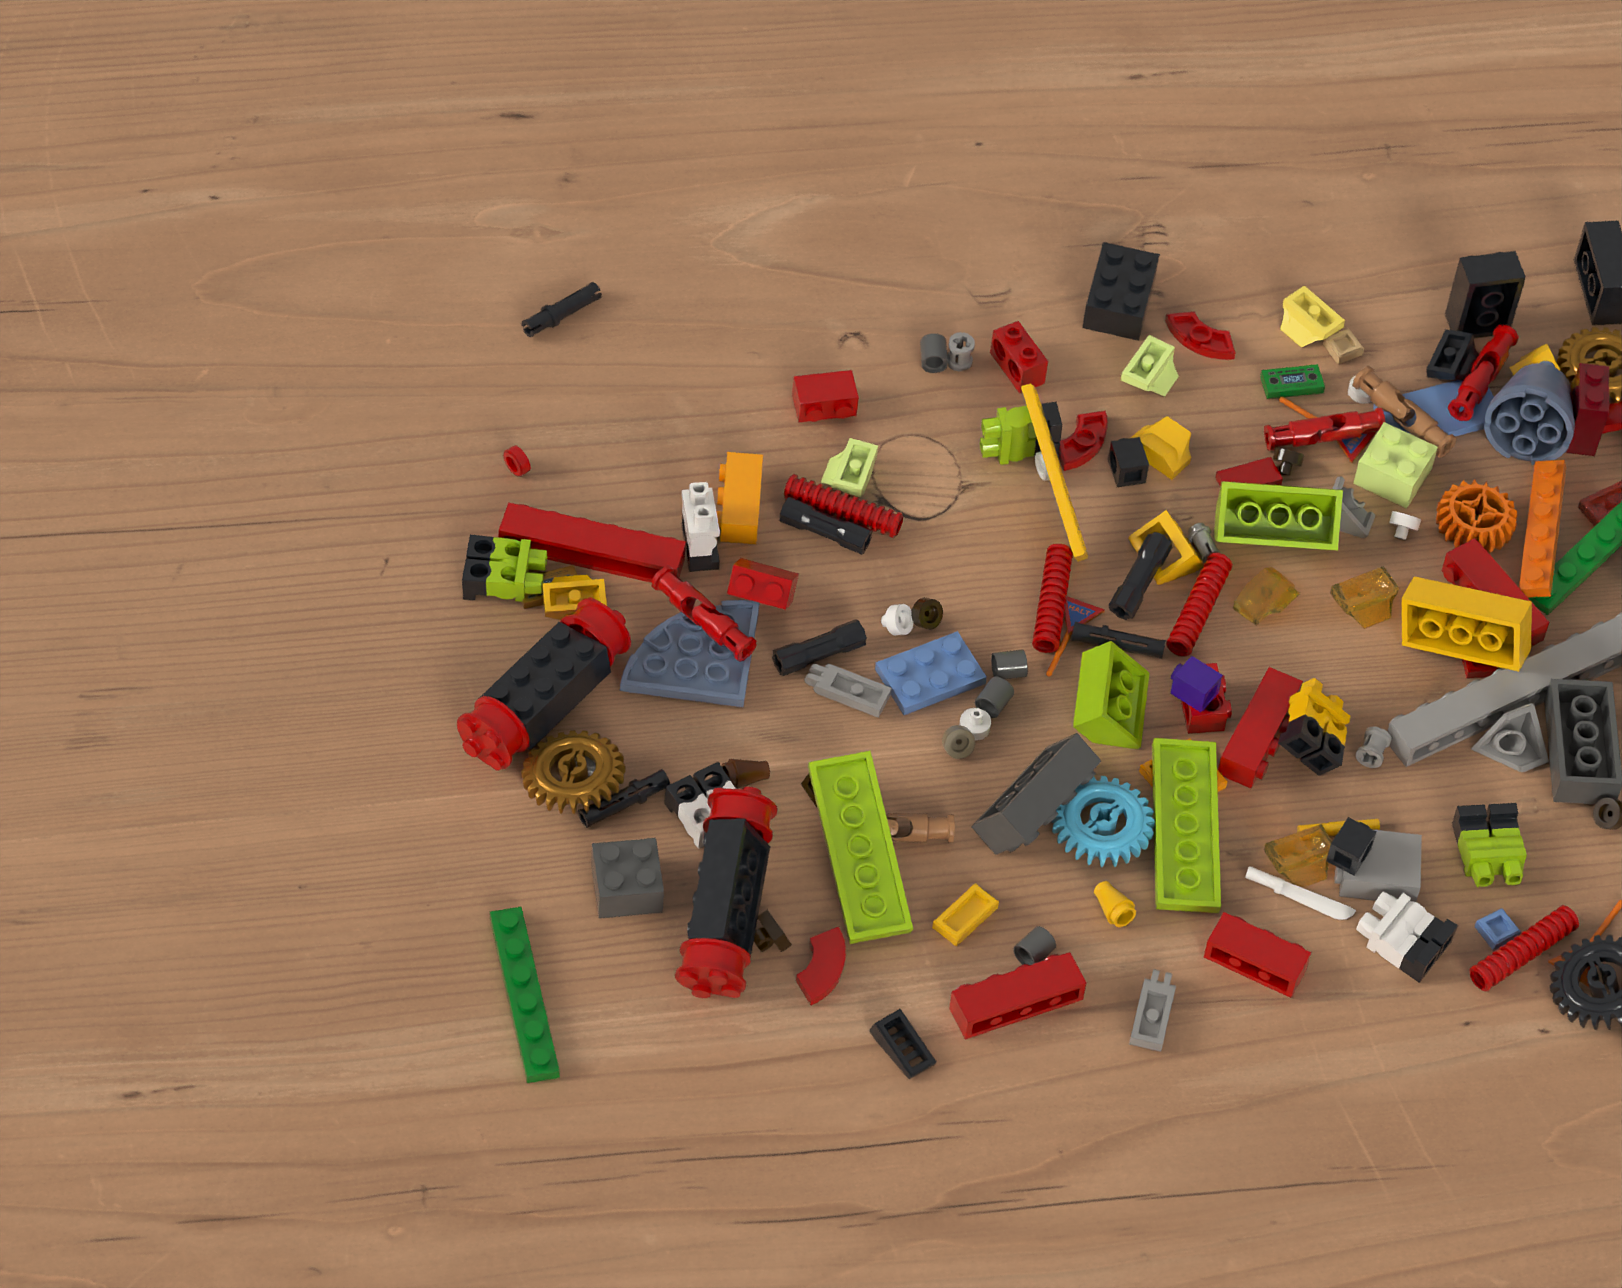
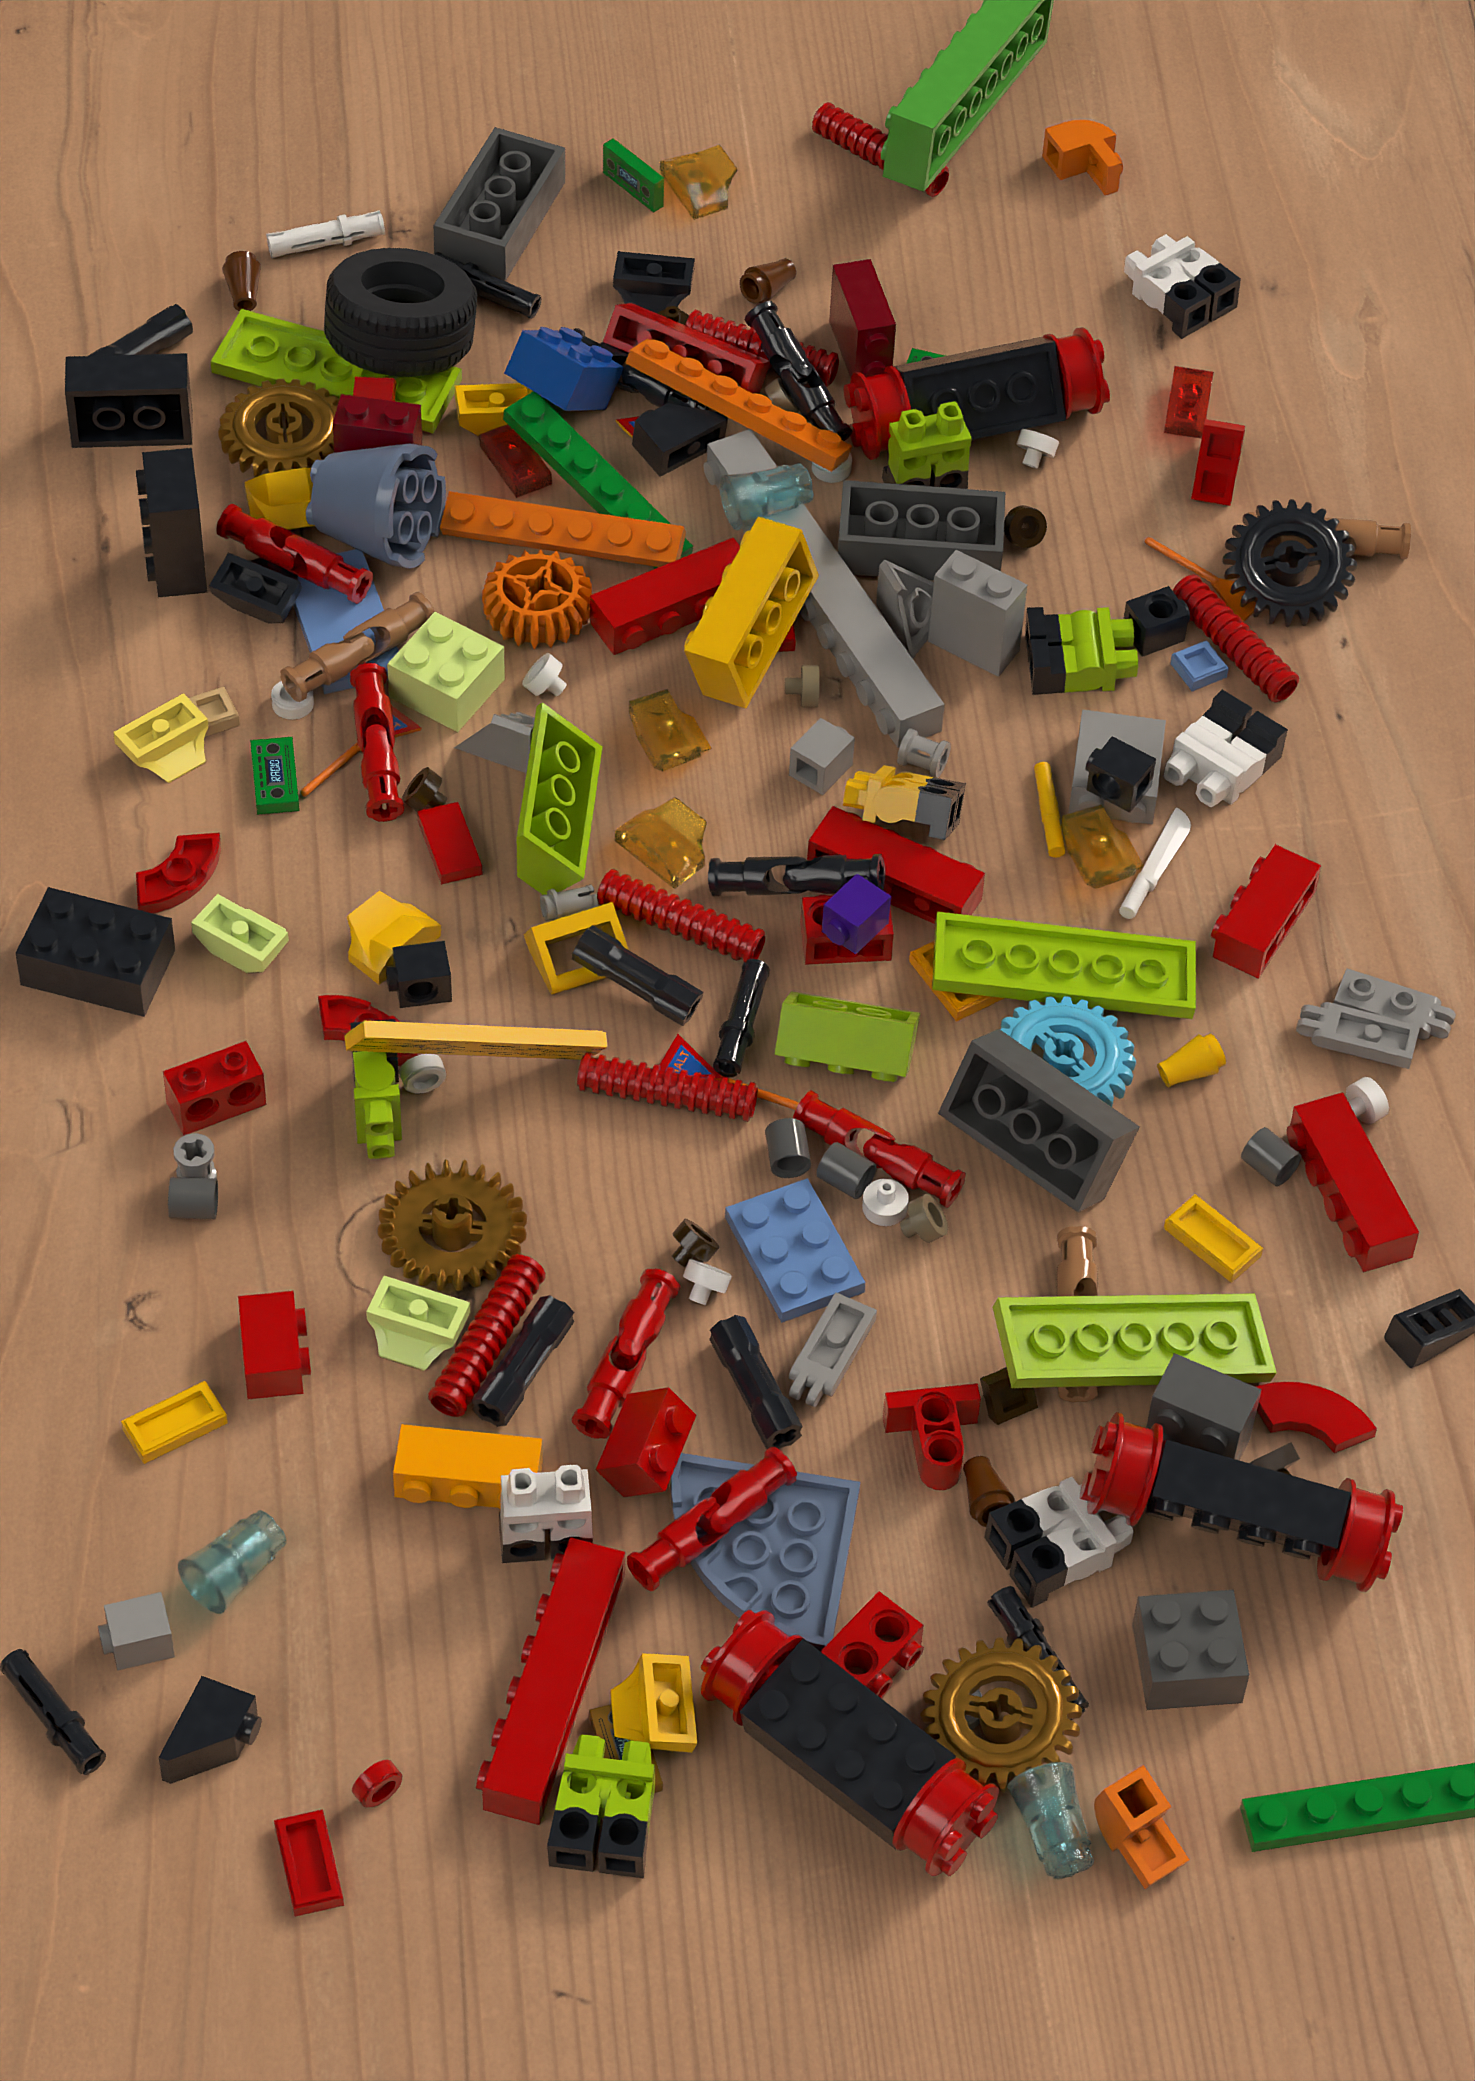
camera: 85 degrees left, 0 degrees up
none -> light grey brick [98,1592,175,1671]
none -> yellow tile [121,1381,228,1464]
none -> black slope [159,1676,262,1784]
none -> clear light blue plant [178,1510,287,1614]
none -> red tile [274,1809,344,1917]
none -> pearl gold gear [377,1159,527,1291]
none -> red piece [572,1268,680,1439]
none -> black piece [708,854,885,896]
none -> clear light blue plant [720,463,814,531]
none -> dark tan tile [785,665,819,707]
none -> light grey brick [789,718,855,795]
none -> red piece [793,1090,966,1208]
none -> red brick [820,1591,924,1699]
none -> red tile [883,1383,981,1491]
none -> light grey brick [928,550,1028,677]
none -> clear light blue plant [1007,1762,1094,1879]
none -> orange brick [1094,1765,1190,1889]
none -> black brick [1123,586,1190,657]
none -> dark grey brick [1146,1353,1262,1460]
none -> light grey hinge [1333,968,1456,1040]
none -> white tile [1346,1077,1389,1124]

